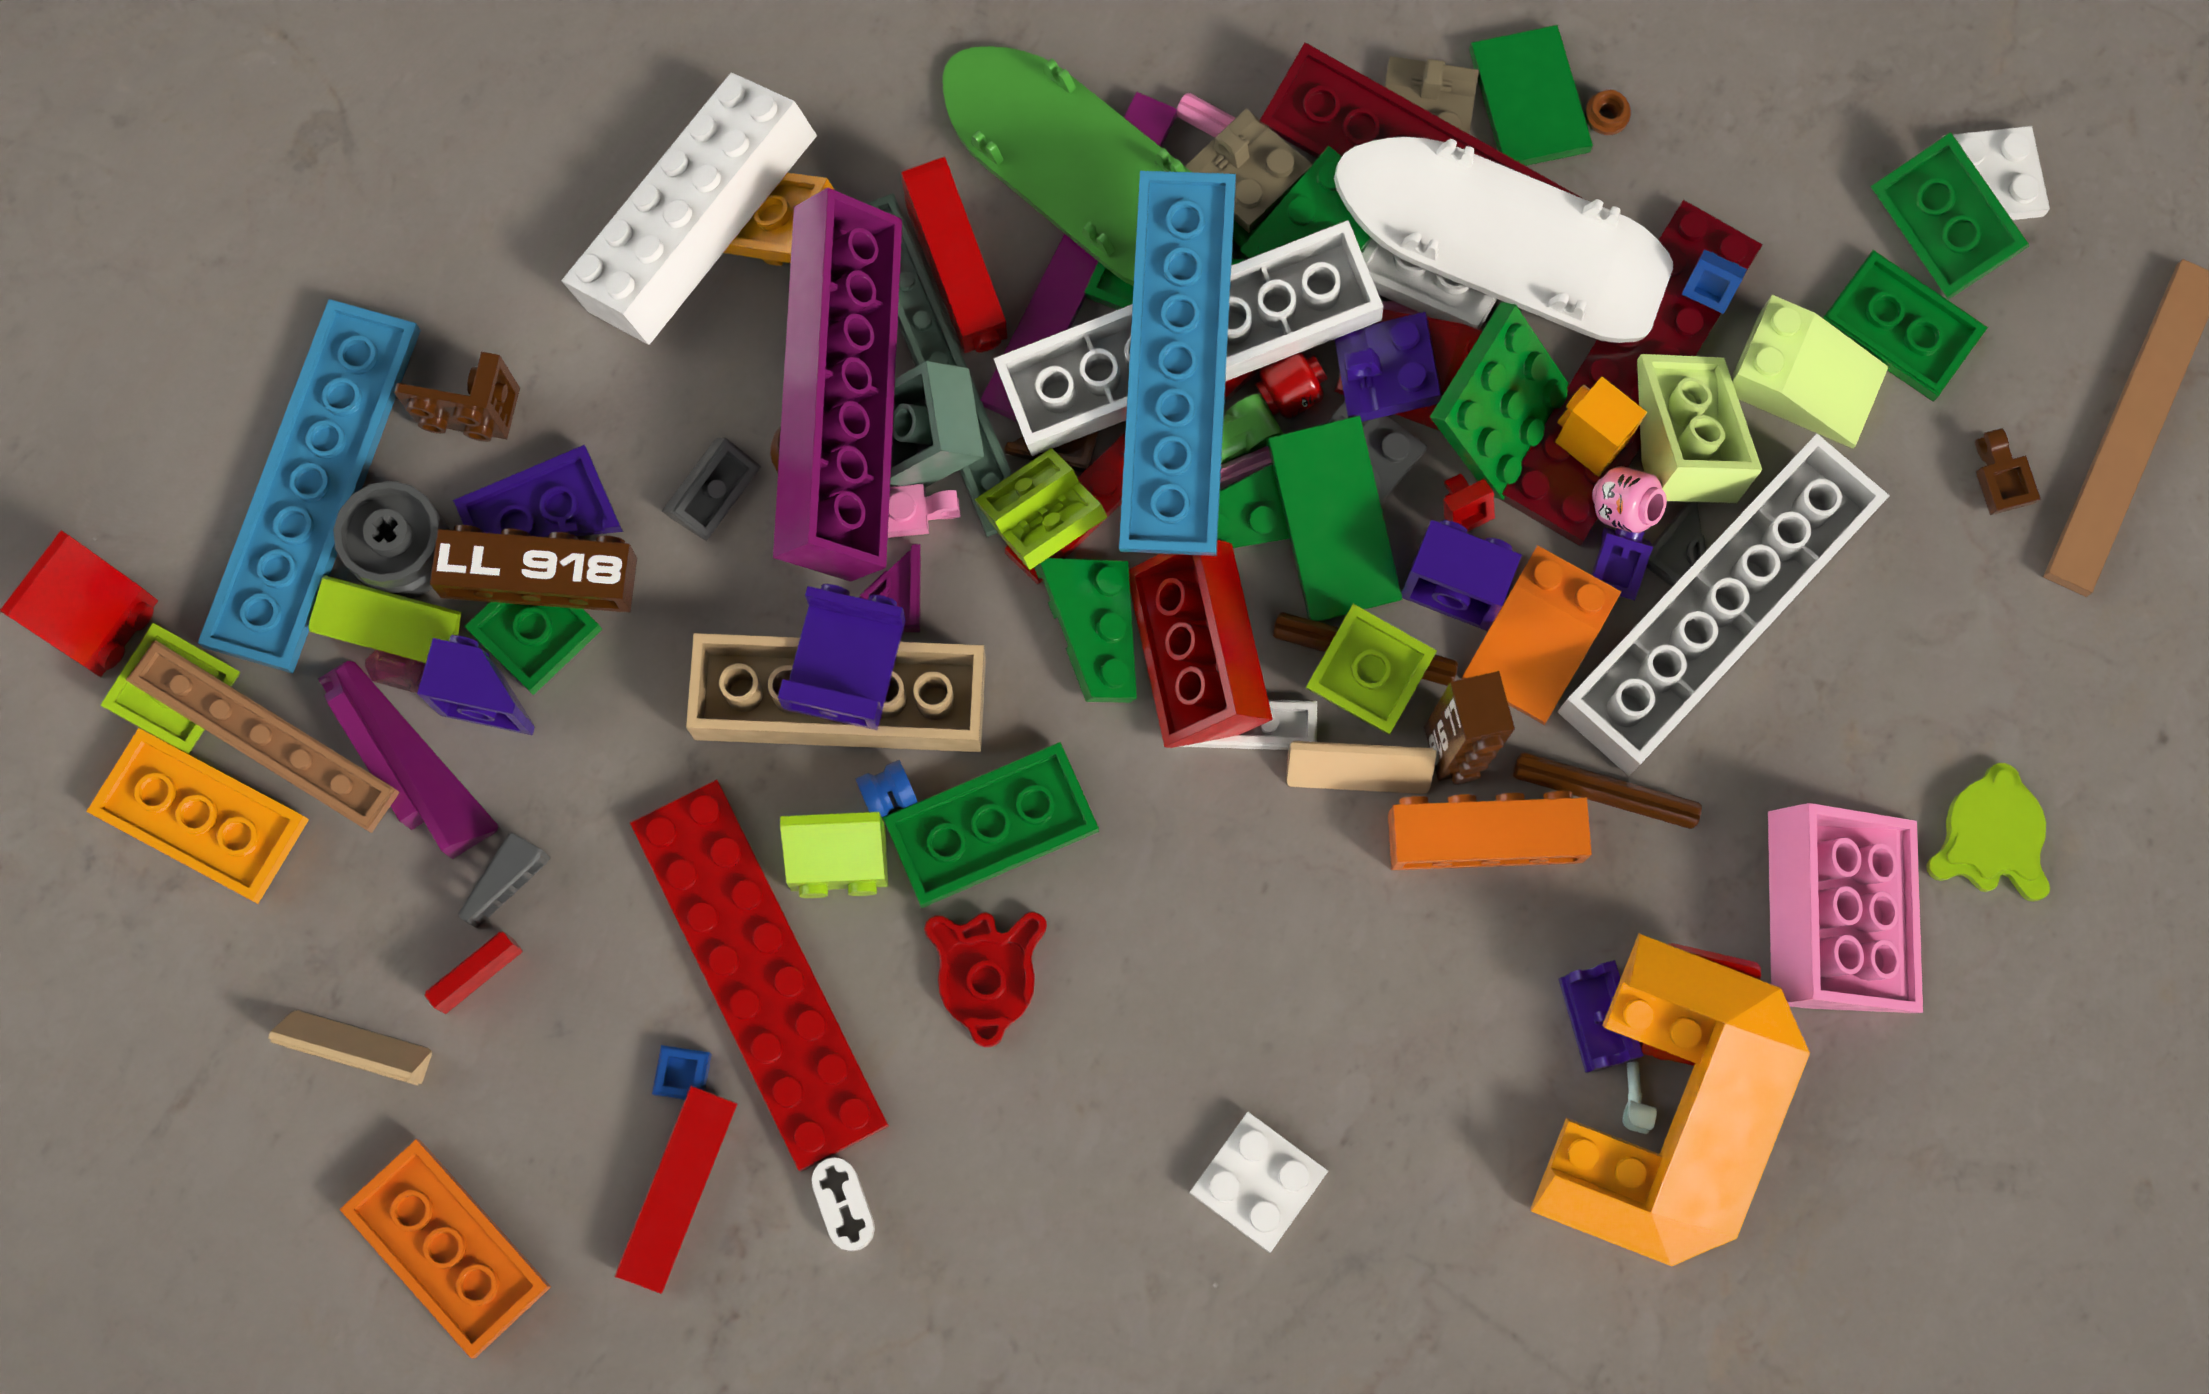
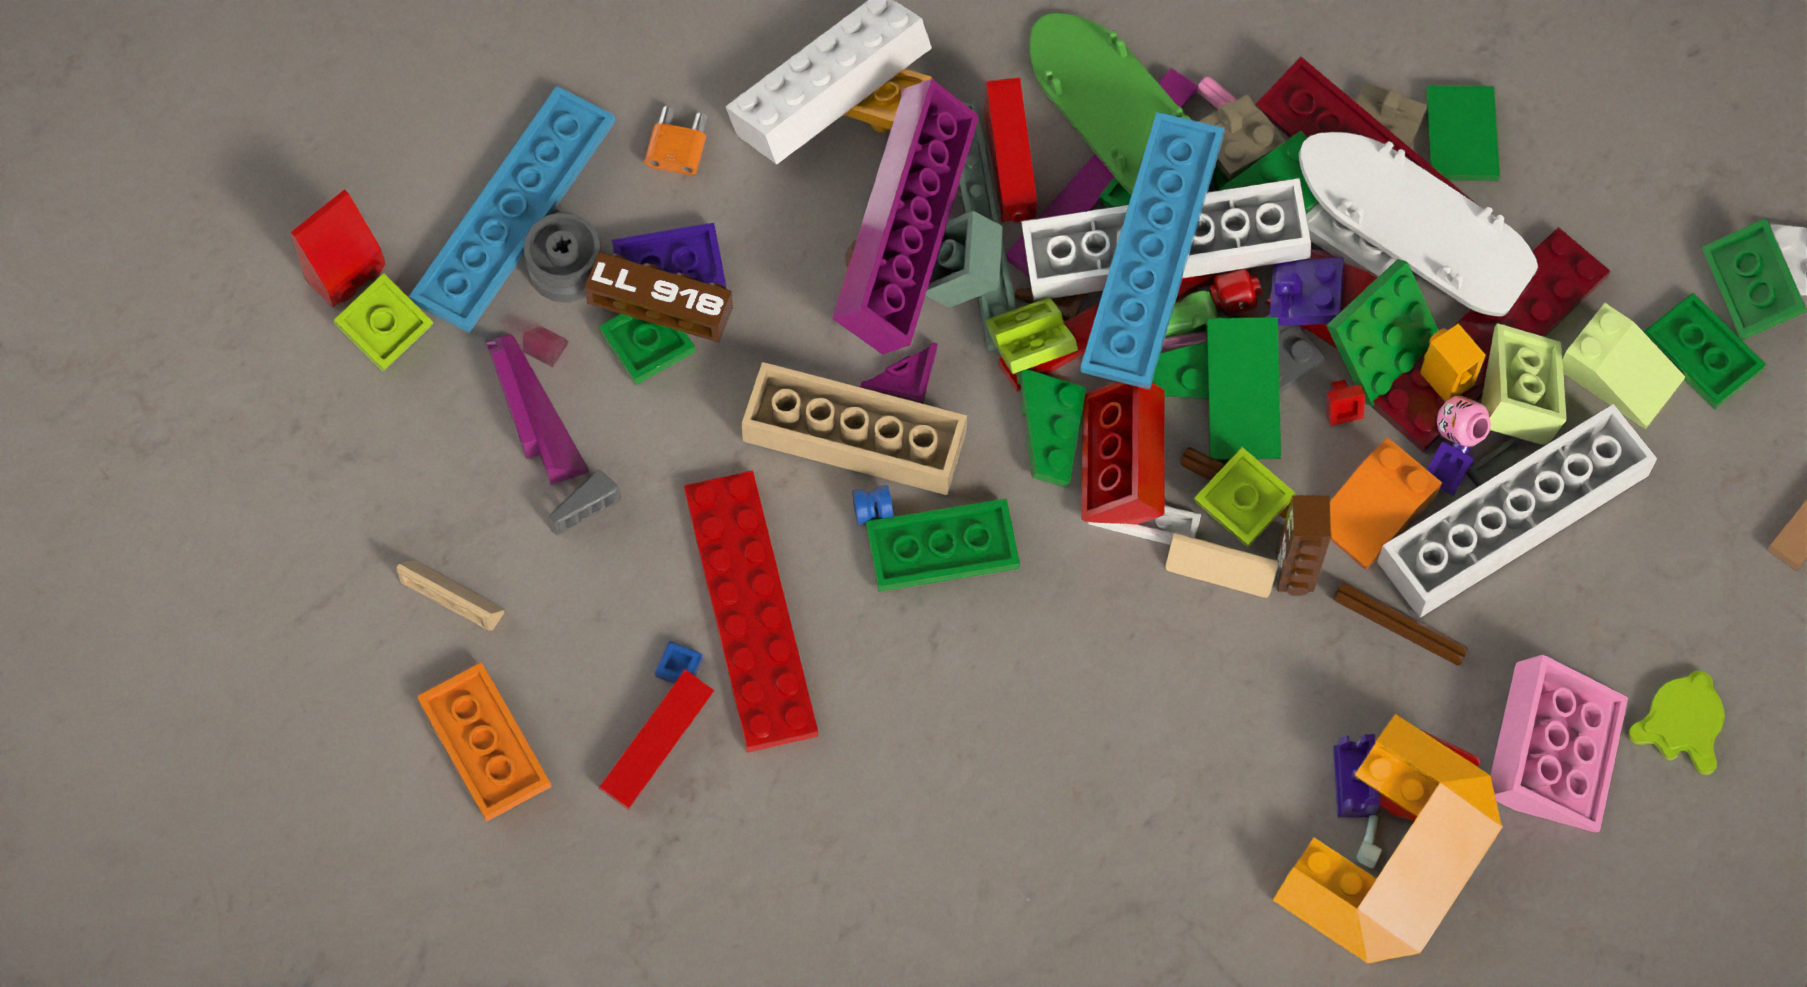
camera: 15 degrees right, 10 degrees down
light orange plate [86,728,309,904] -> none
medium nougat tile [126,640,400,833] -> none
lime slope [309,575,461,663] -> none
reddish brown bracket [394,352,520,442] -> none
dark purple slope [417,635,535,735] -> none
red tile [424,931,523,1014] -> none
dark grey slope [662,438,761,541] -> none
dark purple panel [778,584,906,731] -> none
lime slope [780,812,888,898] -> none
white beam [811,1157,875,1251] -> none
bright pink plate [888,484,961,538] -> none
red tile [924,912,1047,1048] -> none
white plate [1189,1112,1328,1253] -> none
orange brick [1388,791,1592,870] -> none
dark purple brick [1401,520,1522,631] -> none
dark orange plate [1585,90,1631,135] -> none
blue tile [1682,249,1747,314] -> none
reddish brown plate [1975,428,2041,515] -> none
none -> orange piece [644,106,707,175]

